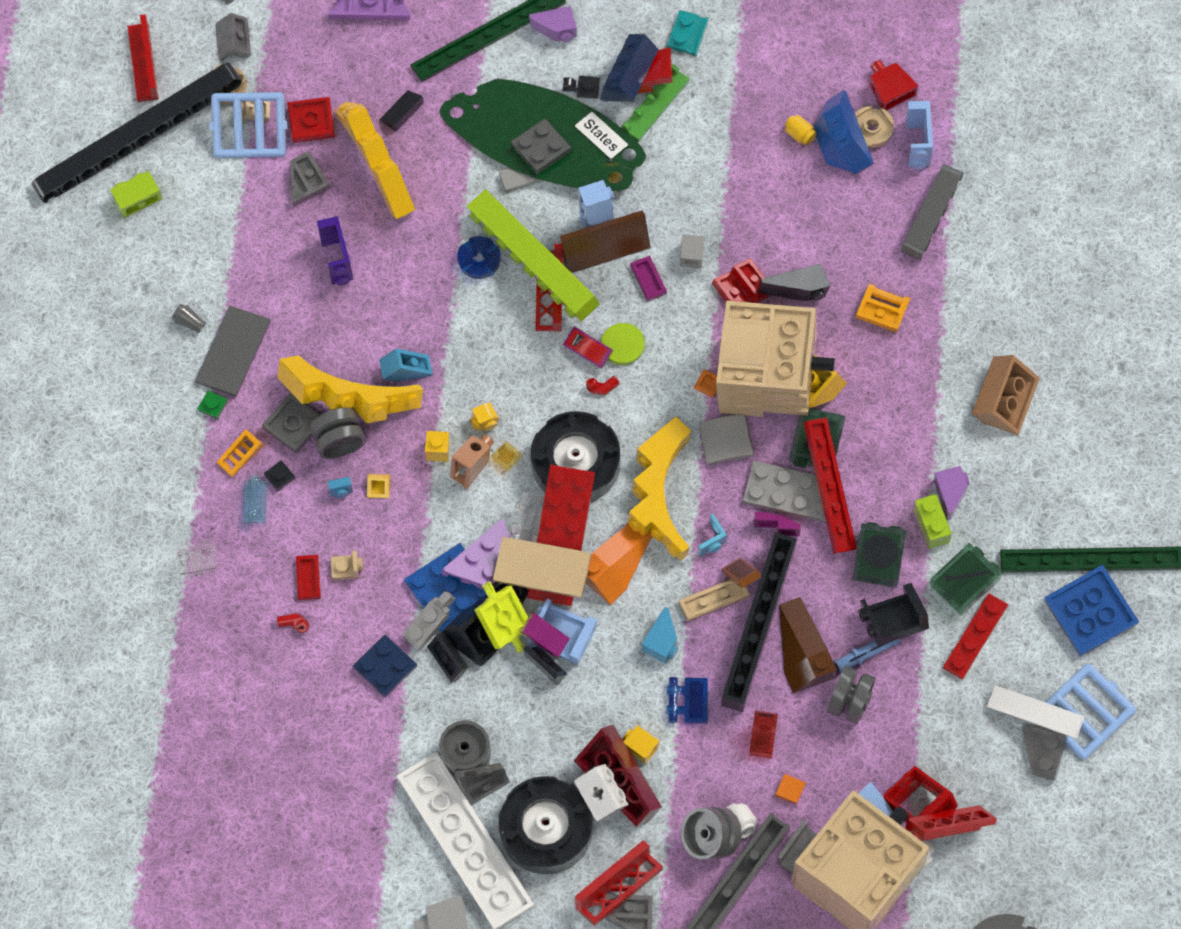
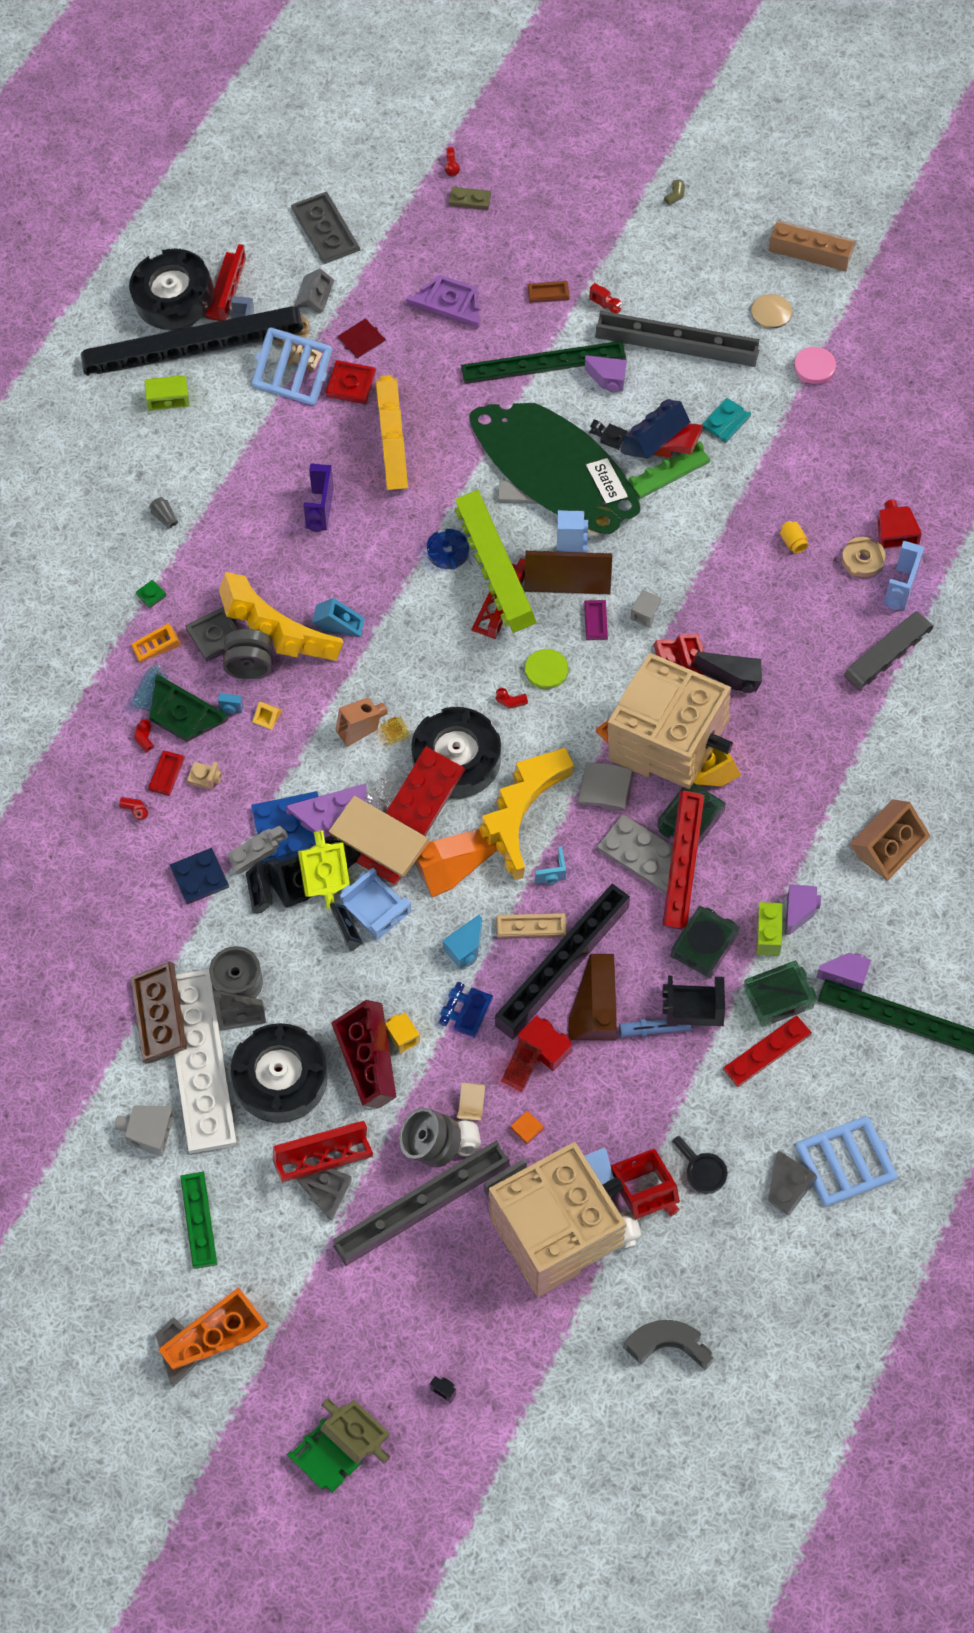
camera: 20 degrees right, 5 degrees down
clear brick [171,541,222,581] -> none
dark grey tile [195,306,271,397] -> none
black plate [264,460,296,491] -> none
flat silver wing [290,151,330,207] -> none
black slope [380,90,424,132] -> none
yellow brick [425,431,450,462] -> none
yellow plate [470,403,499,432] -> none
dark grey plate [511,119,571,175] -> none
magenta tile [520,613,570,658] -> none
slope [563,326,613,369] -> none
white brick [574,764,628,822] -> none
dark orange tile [722,558,761,588] -> none
magenta slope [754,512,801,536] -> none
blue wedge [813,90,874,174] -> none
dark grey wheel [827,666,876,724] -> none
light orange plate [856,283,911,333] -> none
red fence [905,805,997,841] -> none
white slope [987,685,1085,739] -> none
blue plate [1044,565,1139,657] -> none
none -> black piece [129,248,214,330]
none -> reddish brown tile [131,962,187,1064]
none -> red arm [134,719,154,753]
none -> dark green wing [149,674,228,742]
none -> sand blue panel [231,296,254,319]
none -> dark red piece [337,318,386,359]
none -> tan bracket [457,1082,485,1121]
none -> red brick [518,1015,572,1071]
none -> black piece [672,1136,728,1194]
none -> medium lavender slope [816,953,871,991]

